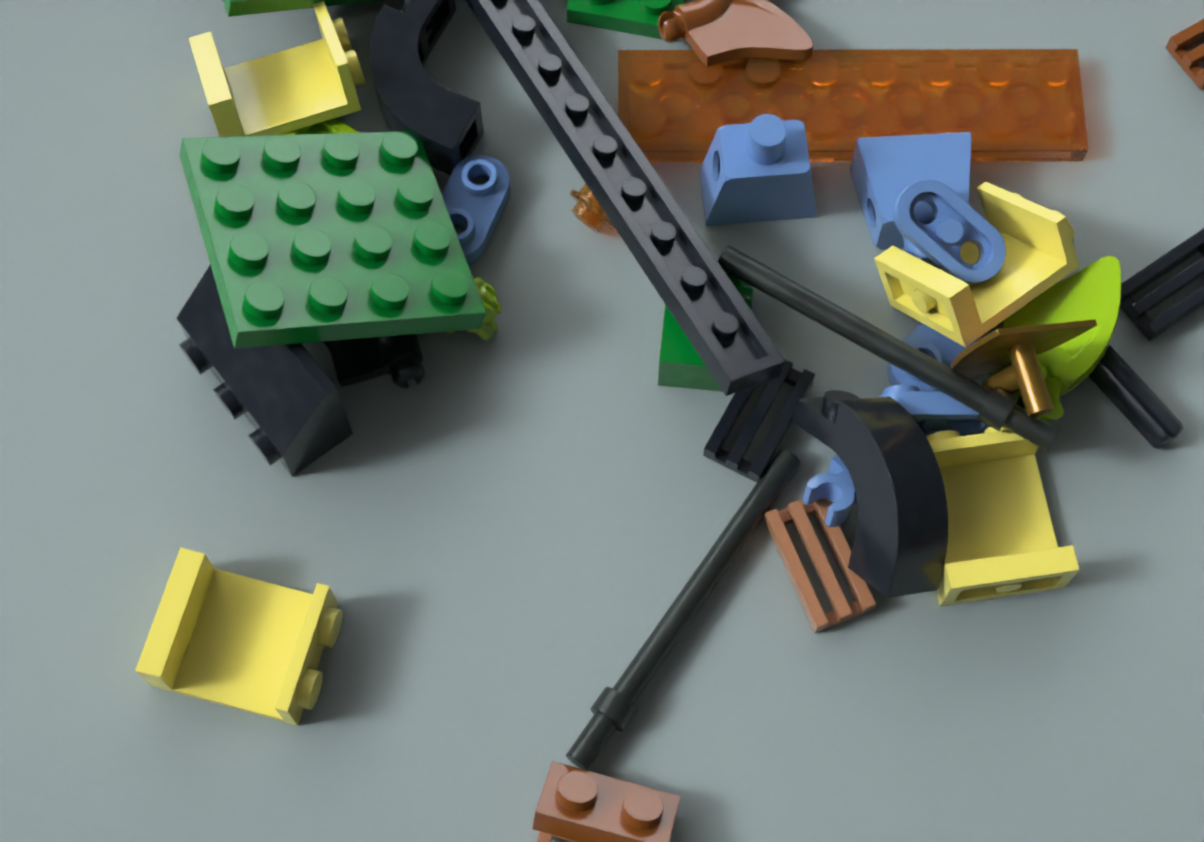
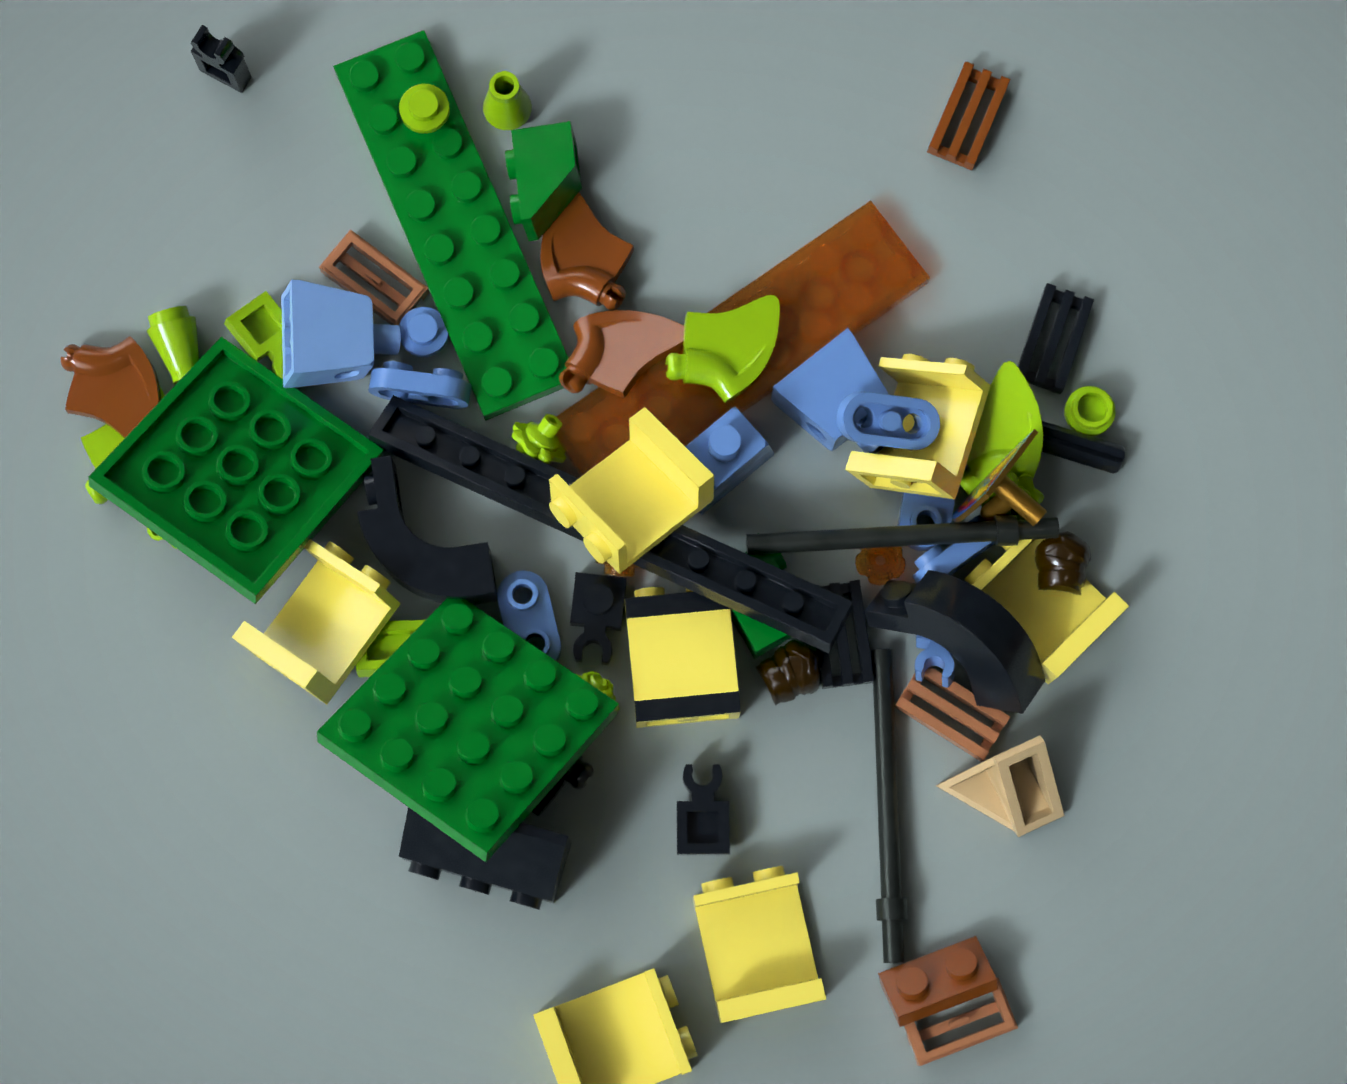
camera: 40 degrees left, 10 degrees up
none -> lime plant [512,414,567,464]
none -> light yellow panel [549,407,714,574]
none -> black plate [570,572,627,665]
none -> light yellow panel [625,587,741,728]
none -> lime arm [665,295,780,403]
none -> black plate [676,764,730,855]
none -> light yellow panel [693,866,826,1023]
none -> dark brown arm [756,640,821,705]
none -> clear orange plate [855,547,906,586]
none -> tan slope [936,735,1065,837]
none -> dark brown arm [1035,531,1091,595]
none -> lime plate [1064,386,1116,436]

